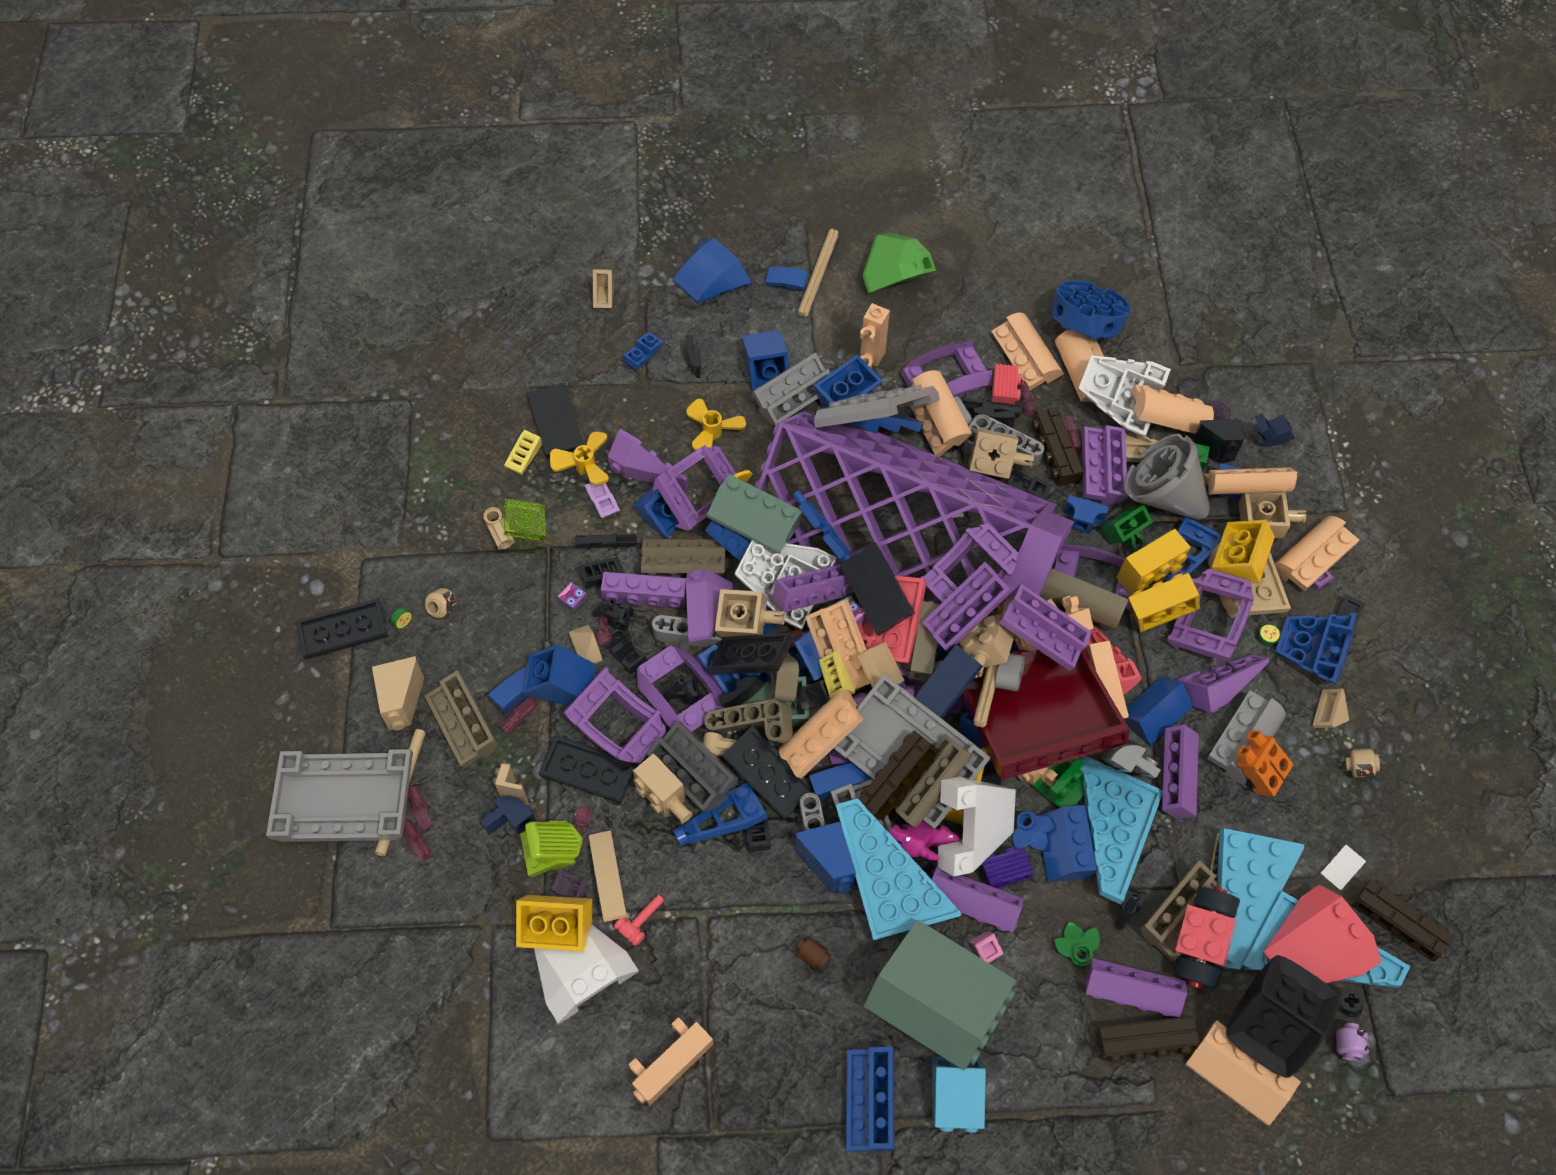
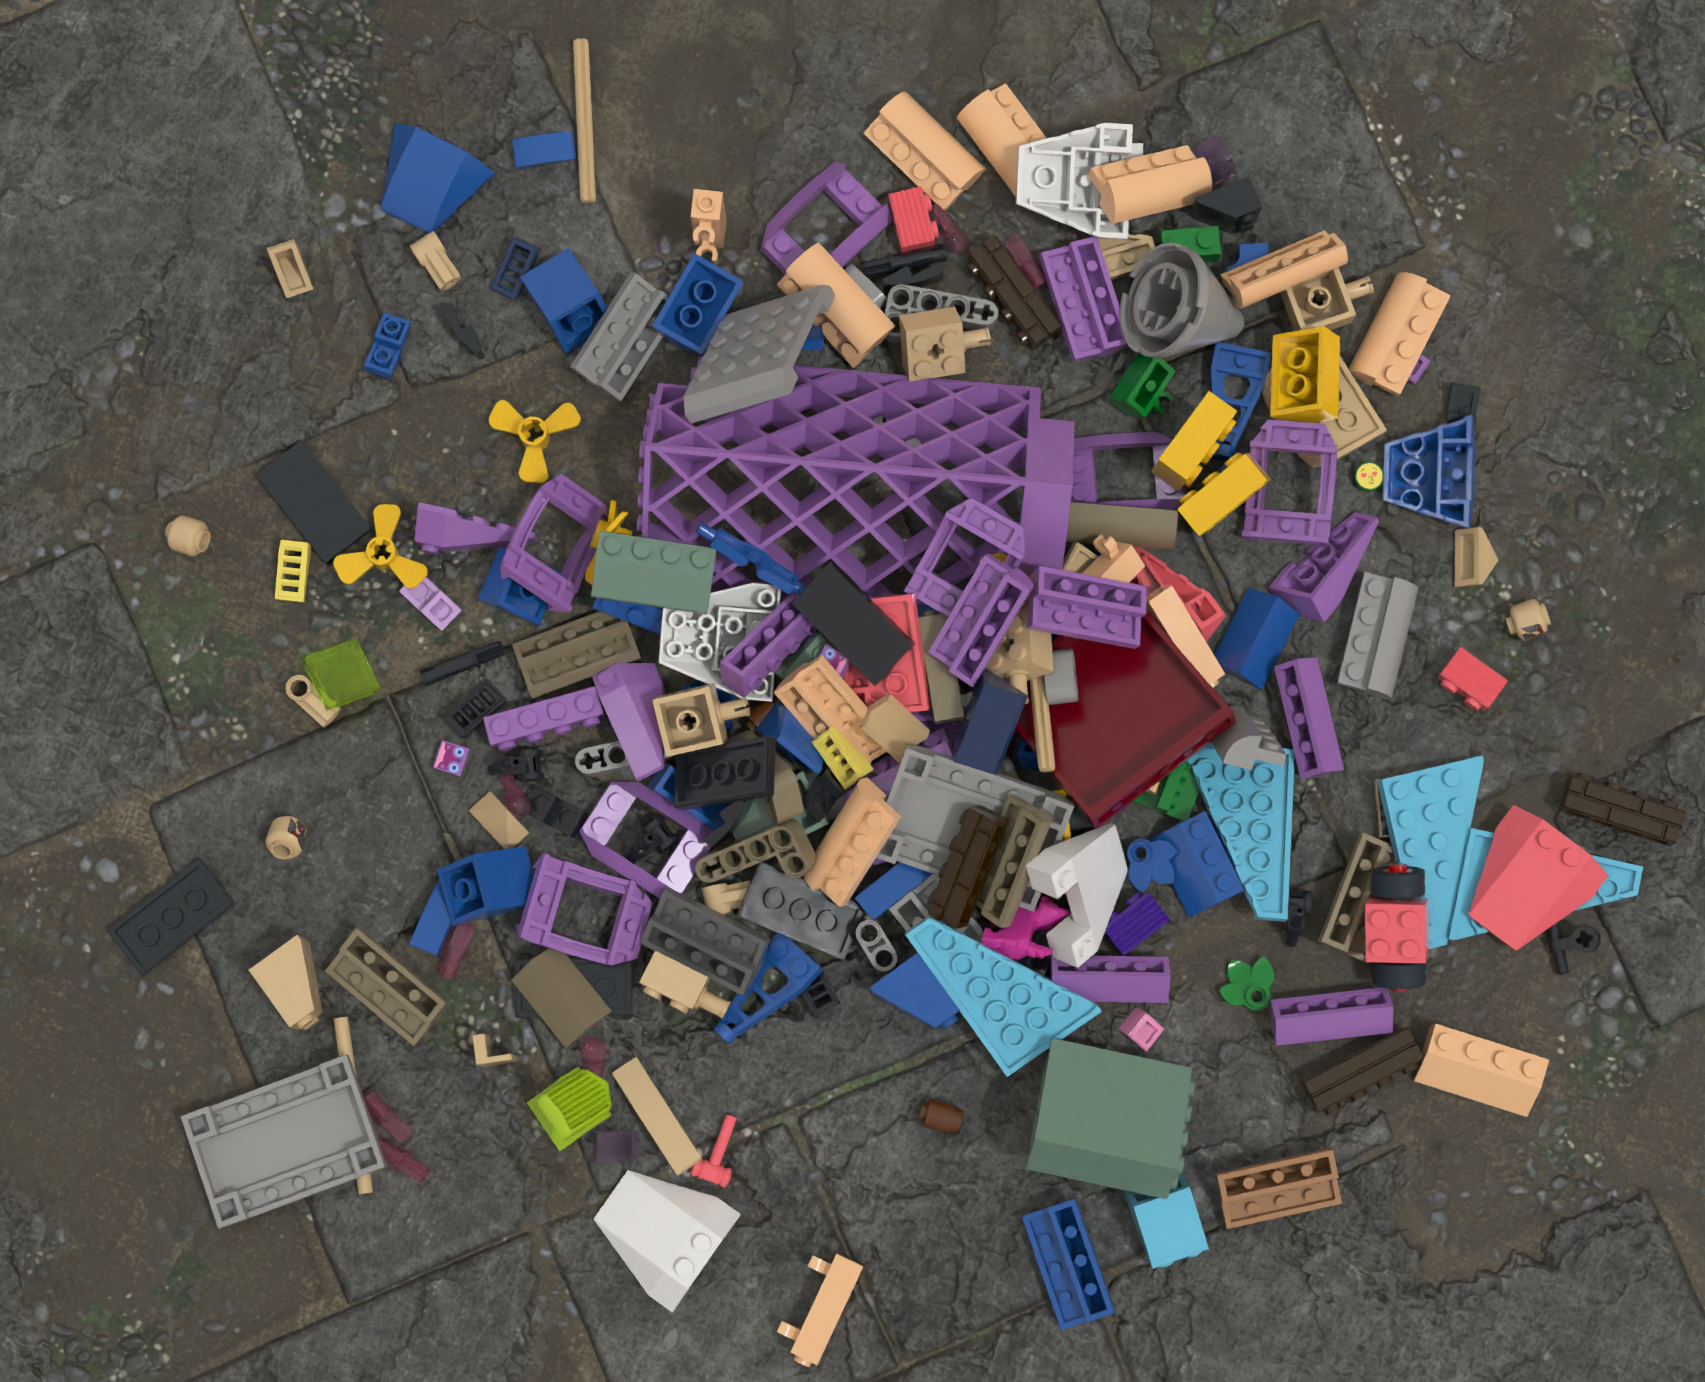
camera: 20 degrees left, 20 degrees up
tile [391,608,412,629] -> none
dark blue brick [480,796,536,835] -> none
yellow slope [516,895,592,952] -> none
bright green brick [862,233,936,294] -> none
black slope [1006,469,1052,500] -> none
blue brick [1050,280,1130,339] -> none
blue brick [1064,495,1109,534] -> none
black piece [1226,955,1339,1078] -> none
orange hips [1236,730,1294,797] -> none
dark blue brick [1254,413,1295,447] -> none
white sticker [1321,845,1366,890] -> none
lavender head [1336,1023,1369,1061] -> none
none -> tan head [165,515,211,556]
none -> tan piece [409,231,462,292]
none -> dark blue slope [490,236,542,300]
none -> dark tan slope [511,949,612,1049]
none -> medium nougat brick [1215,1148,1342,1229]
none -> coral brick [1437,647,1508,711]

